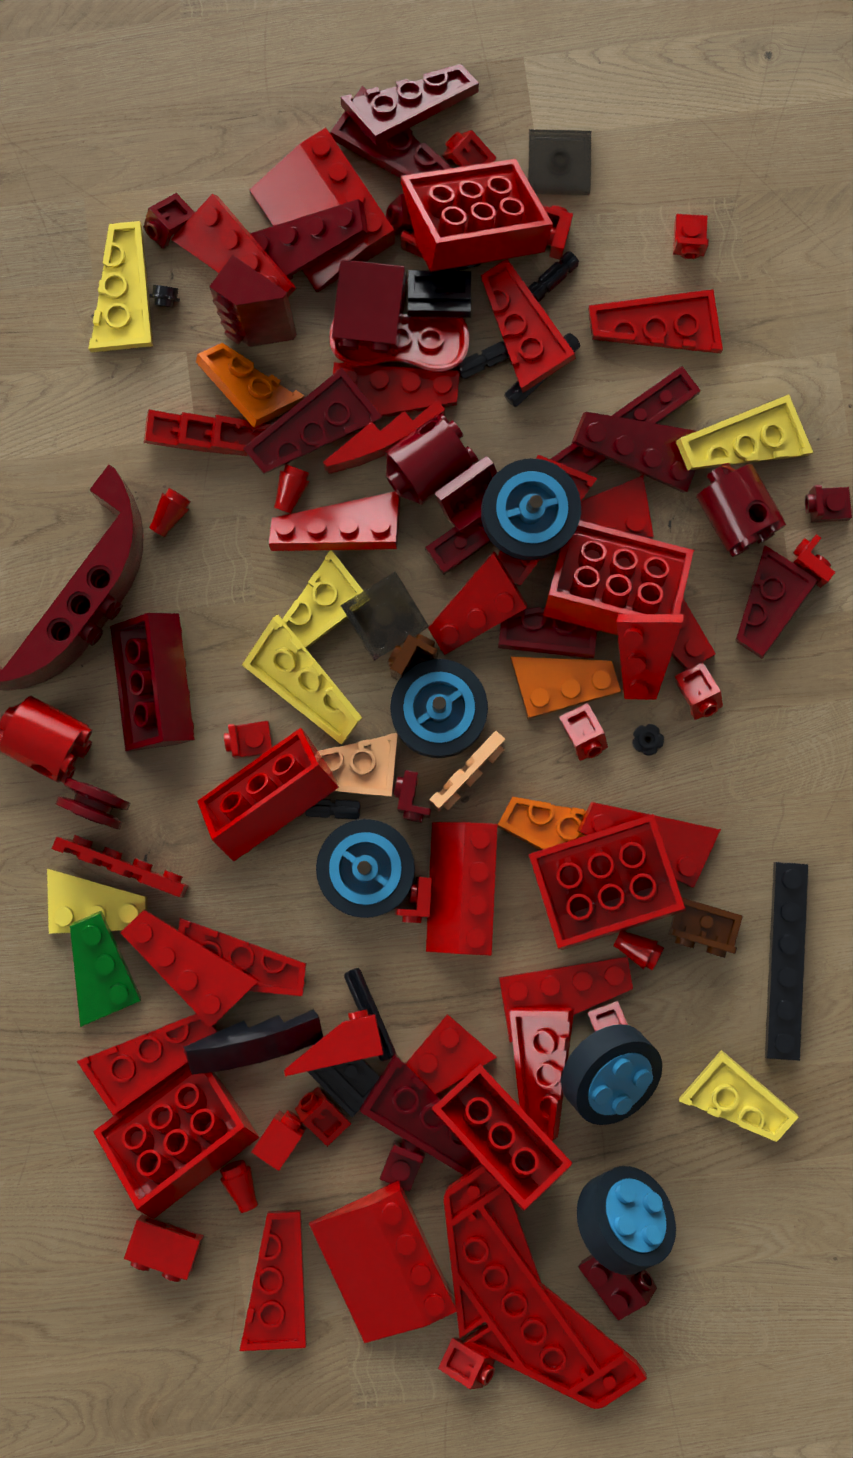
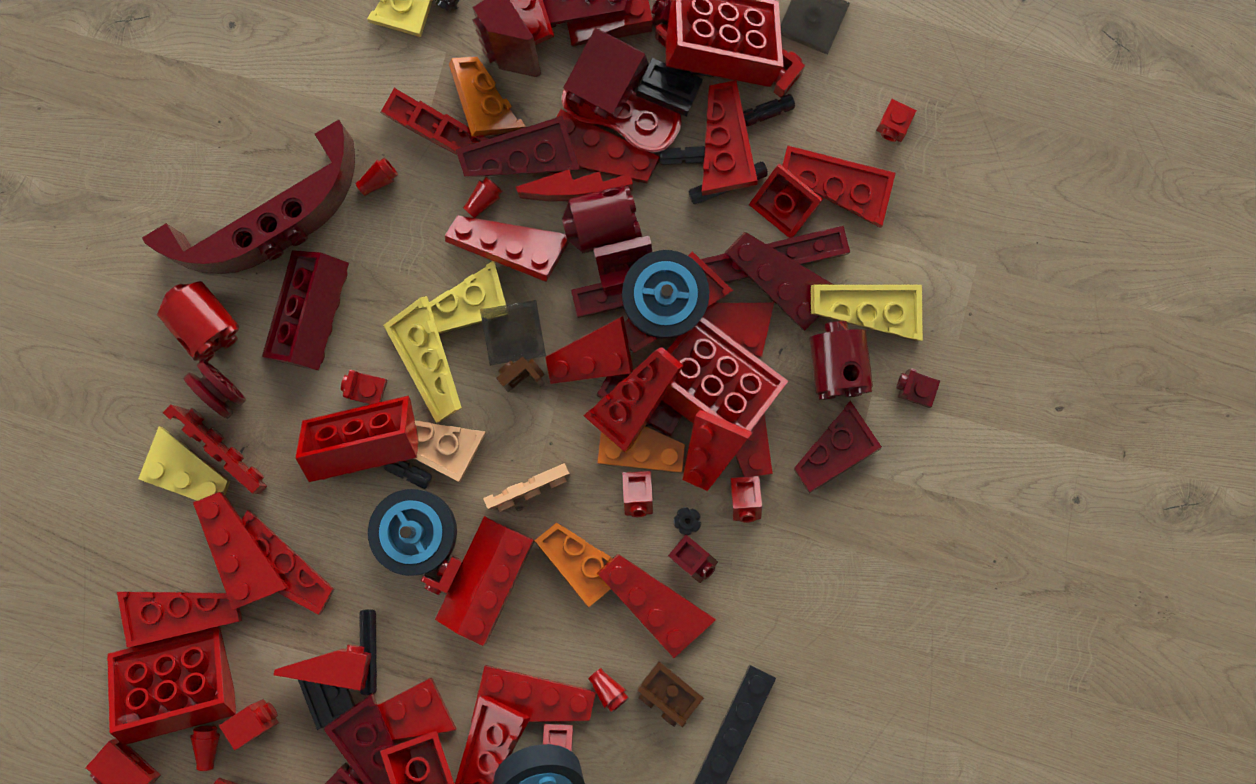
camera: 25 degrees right, 0 degrees up
green wing [70,911,141,1027] -> none
black slope [183,1009,323,1075] -> none
red bracket [295,1087,351,1147] -> none
wheel [390,659,488,758] -> none
dark red bracket [394,770,431,823] -> none
red slope [528,814,686,950] -> none
red bracket [792,534,836,588] -> none
none -> red wing [583,347,684,452]
none -> dark red bracket [668,534,718,583]
none -> red slope [748,164,823,238]

